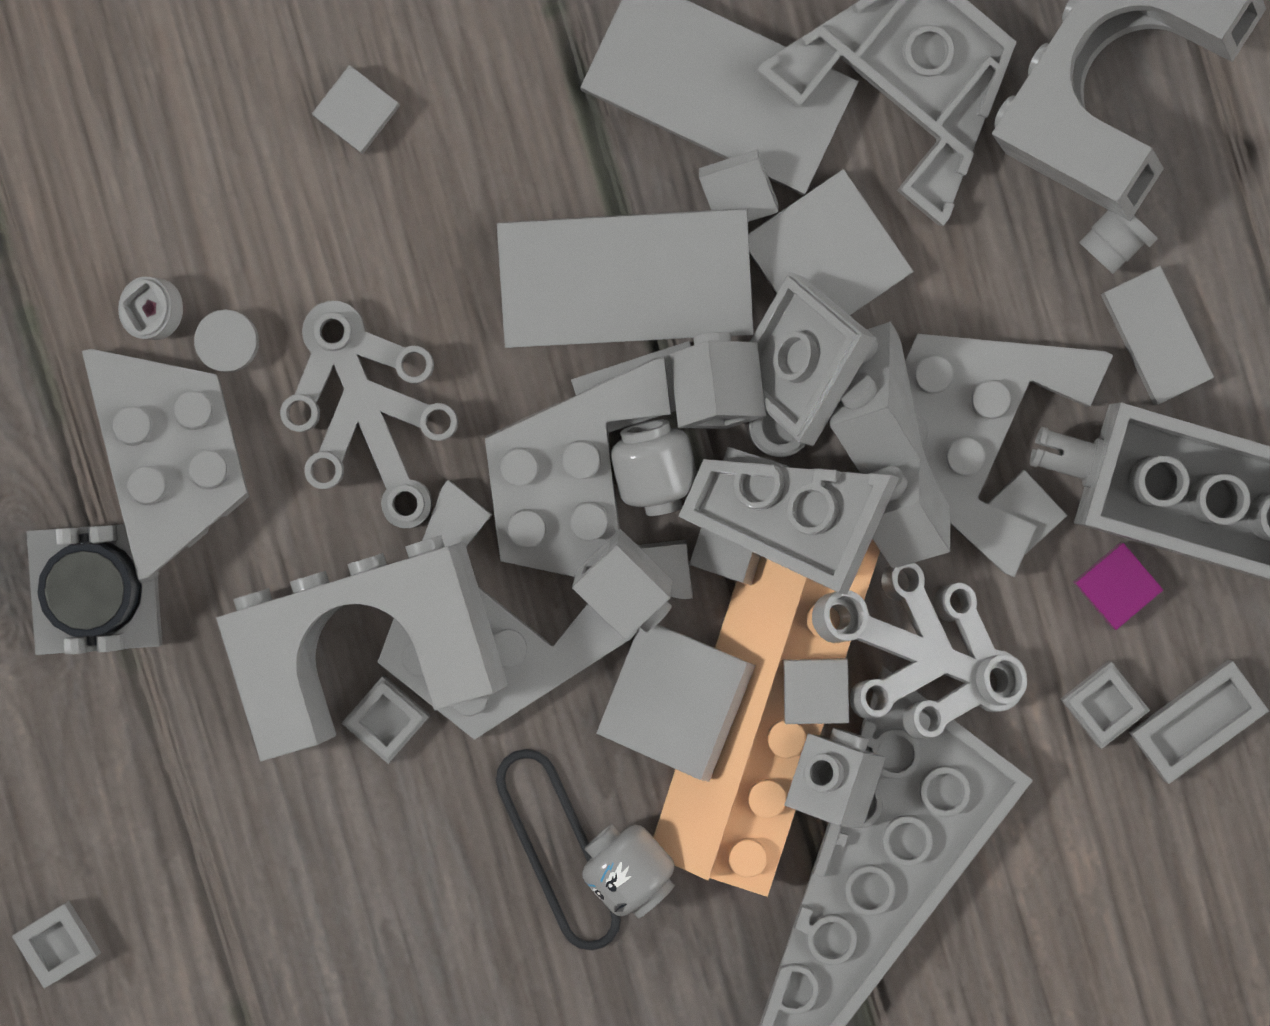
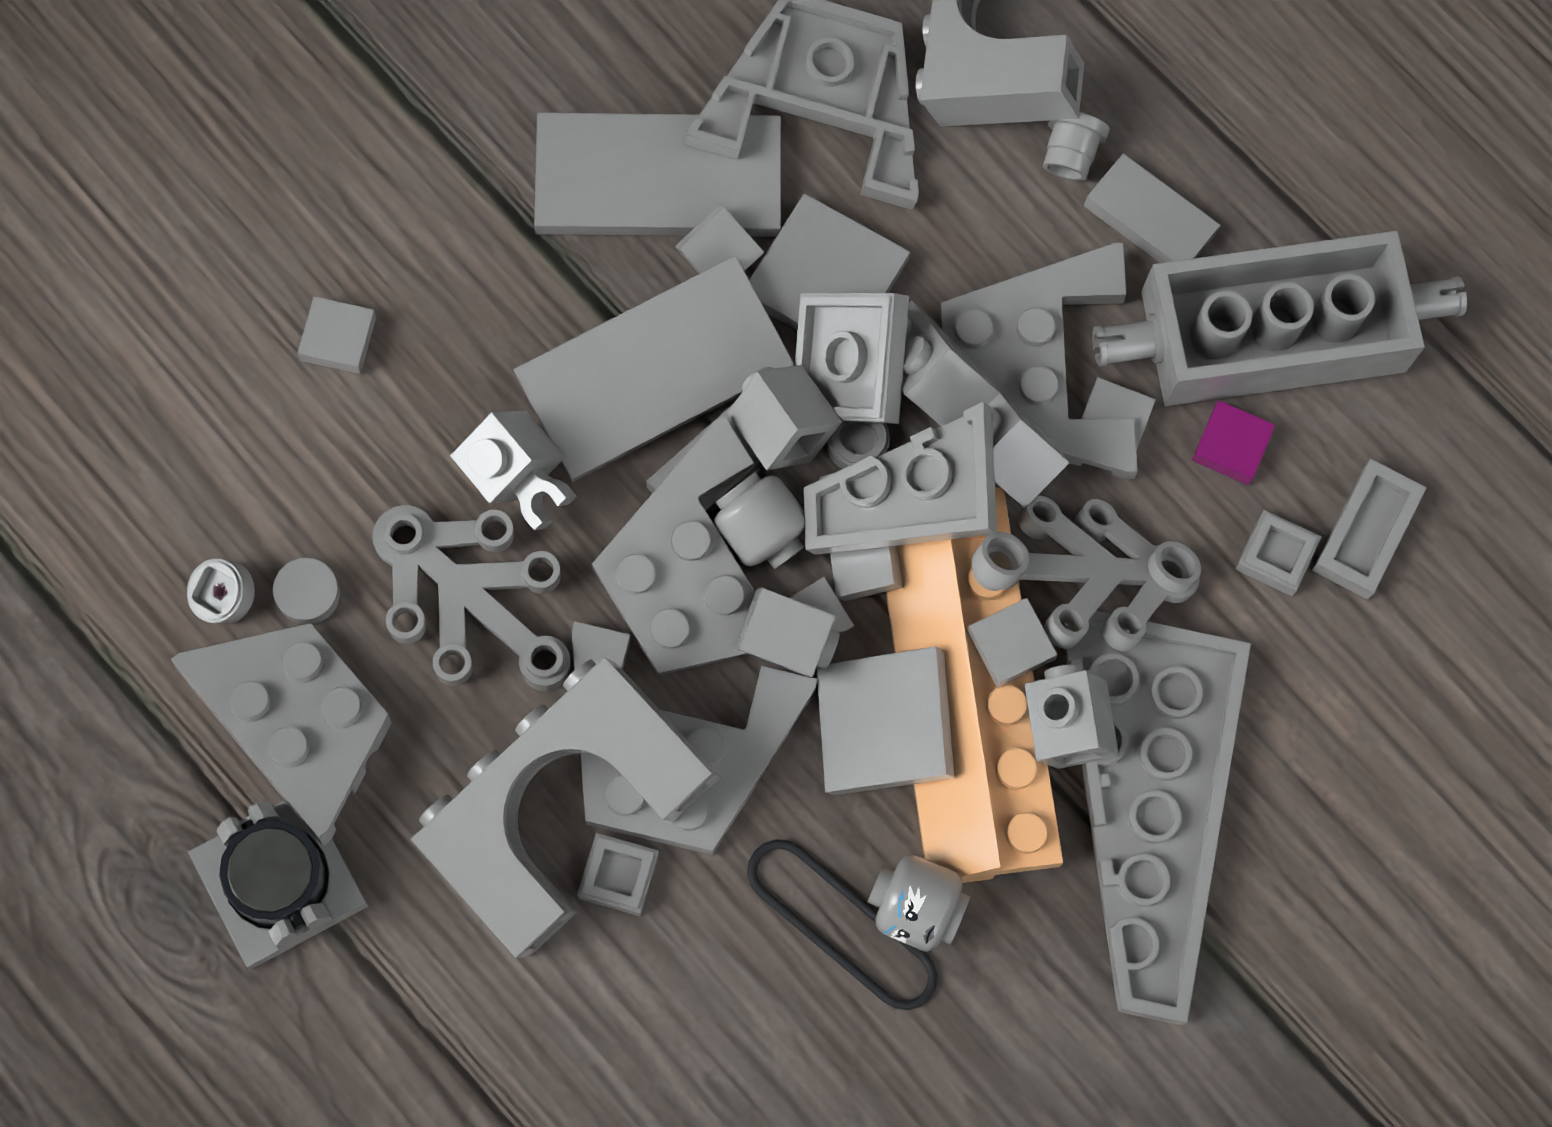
camera: 35 degrees left, 15 degrees down
none -> brick [450,411,577,530]

